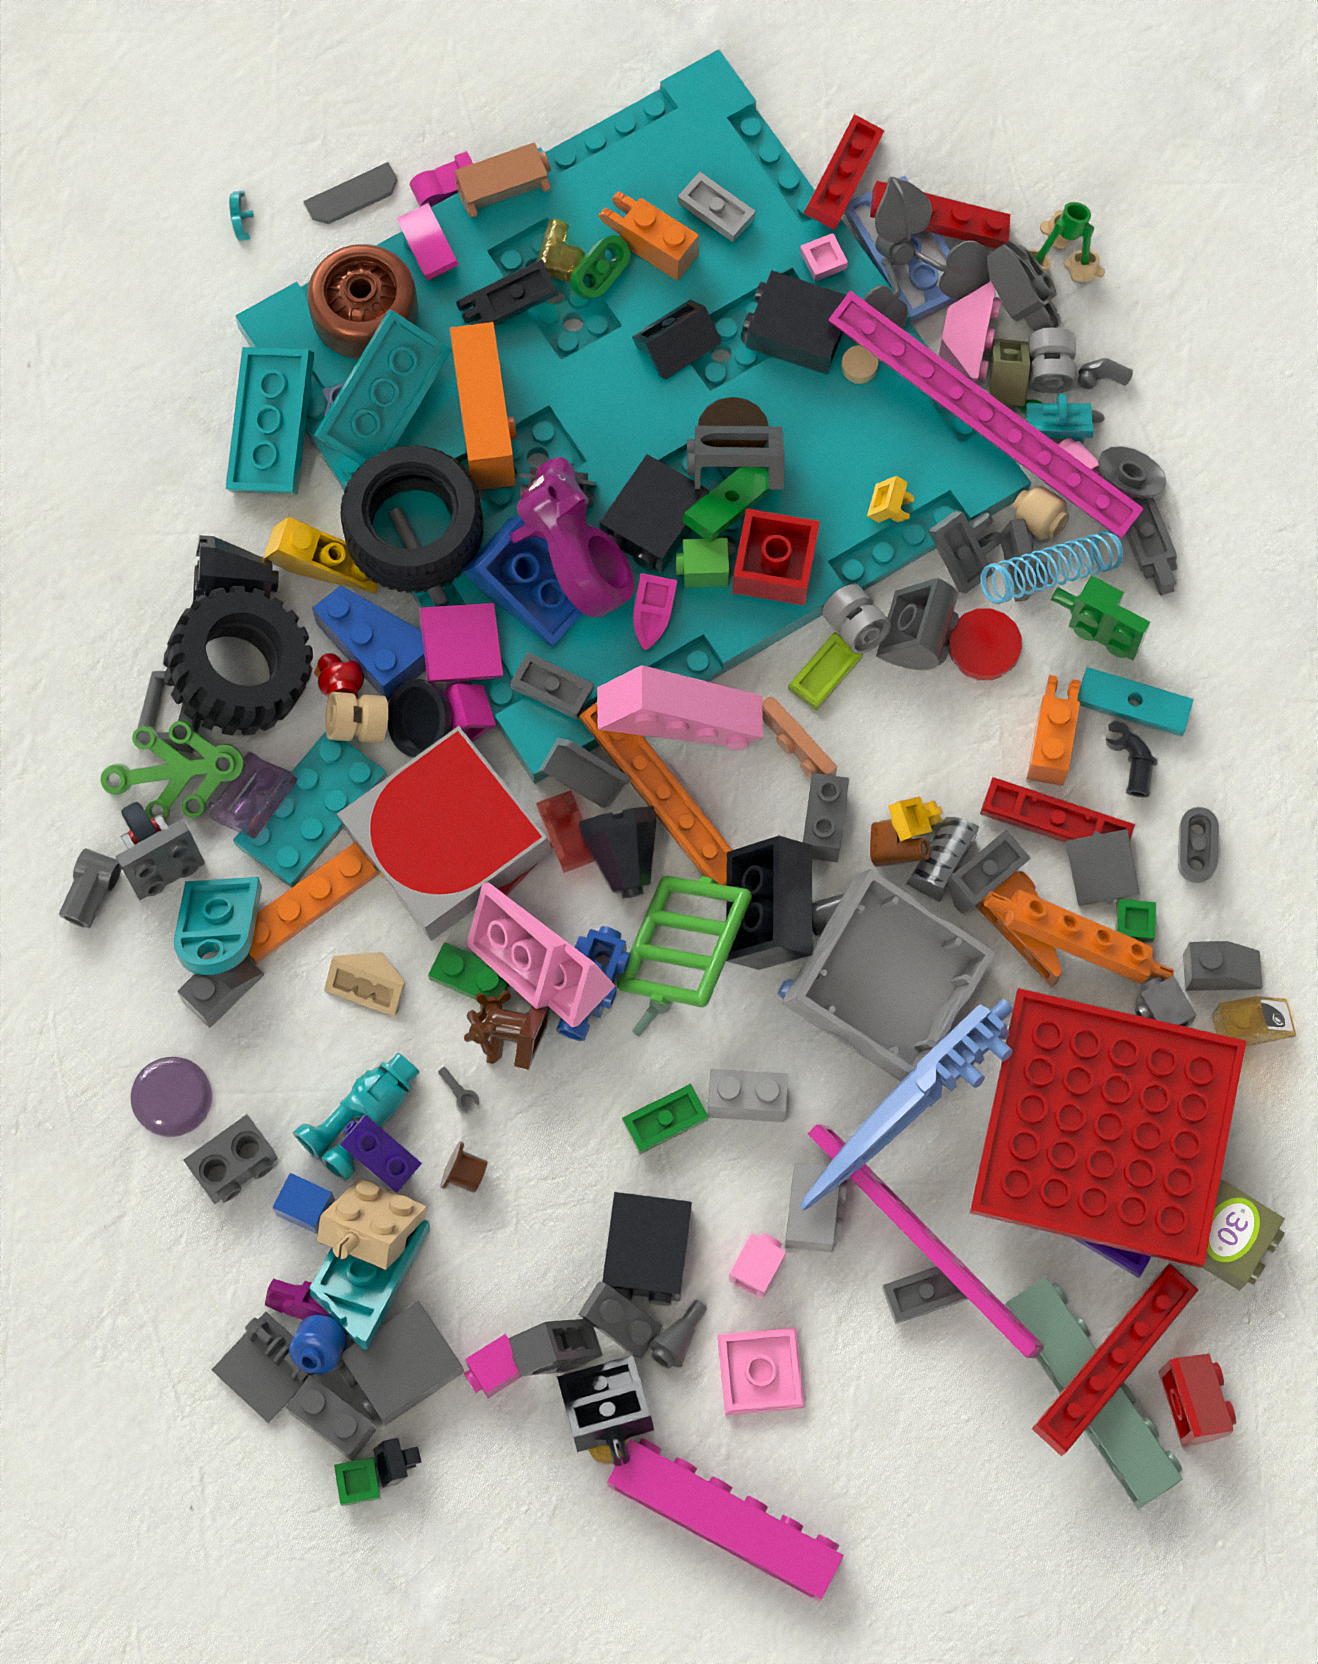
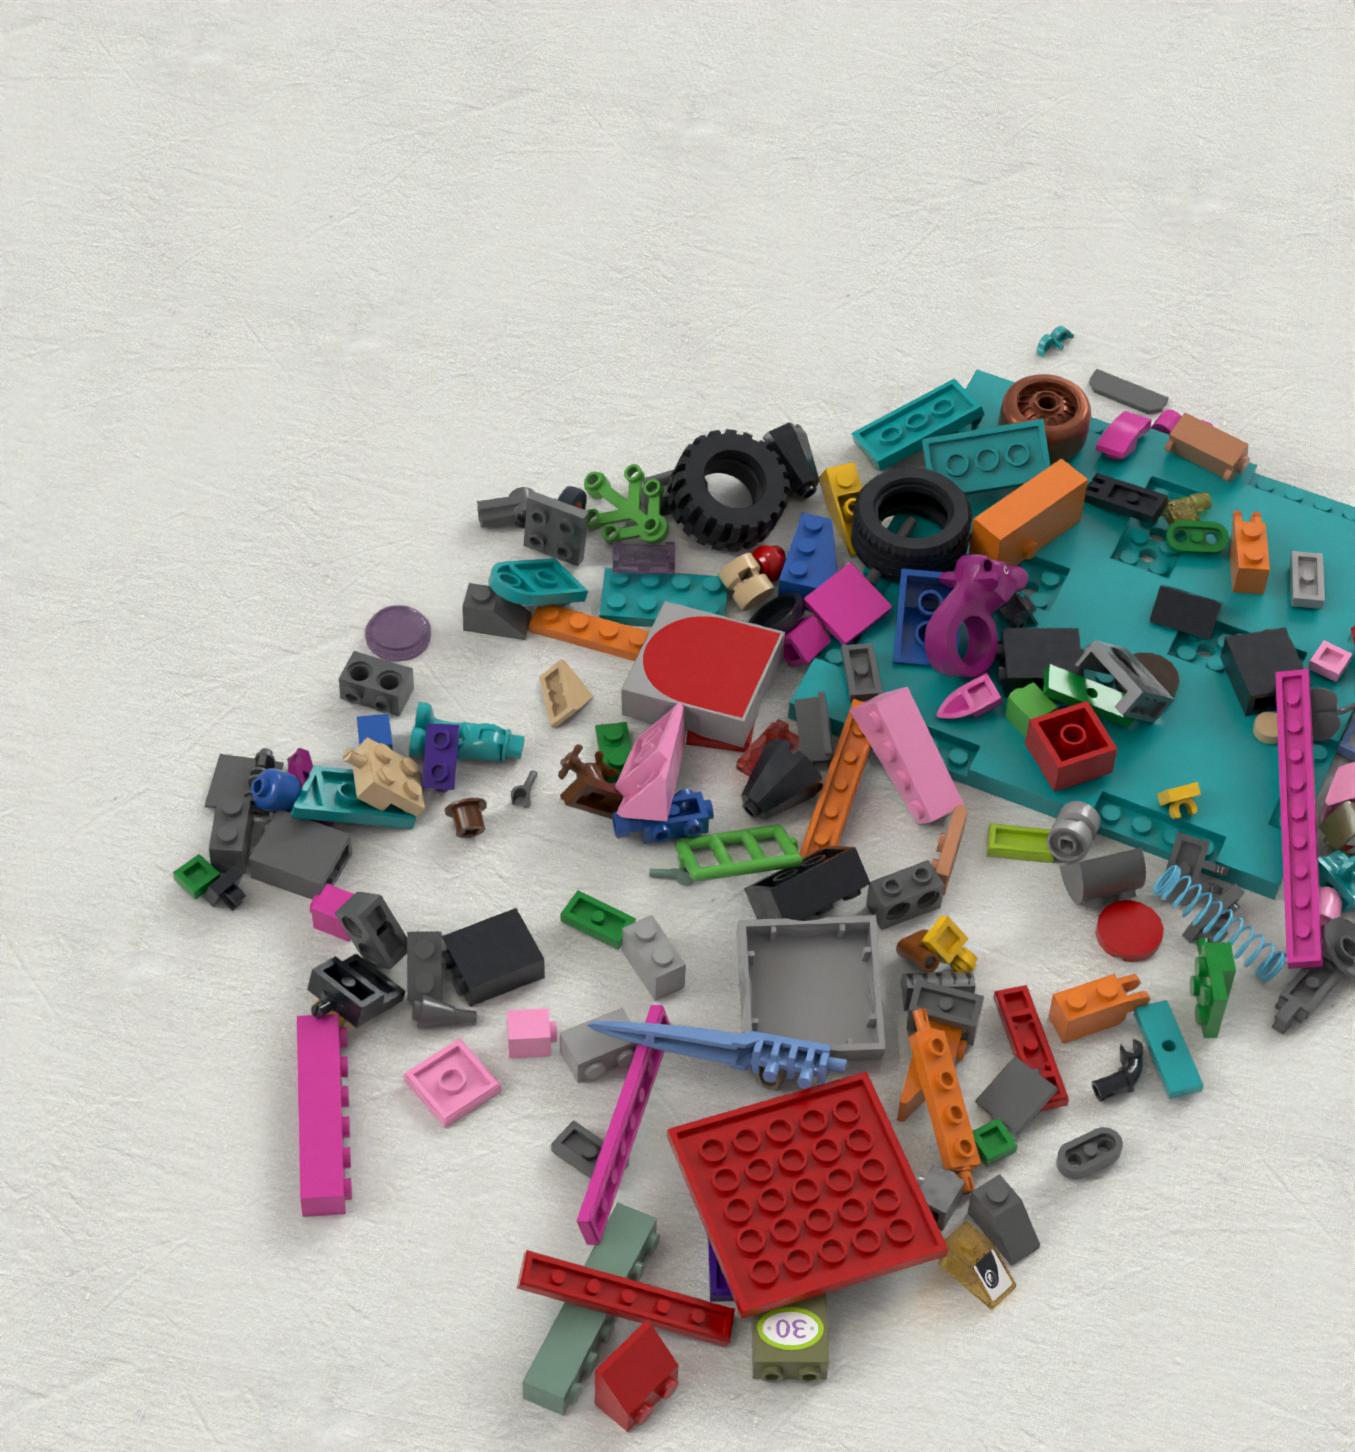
camera: 55 degrees right, 20 degrees down
tan head [1013,486,1069,540] -> none

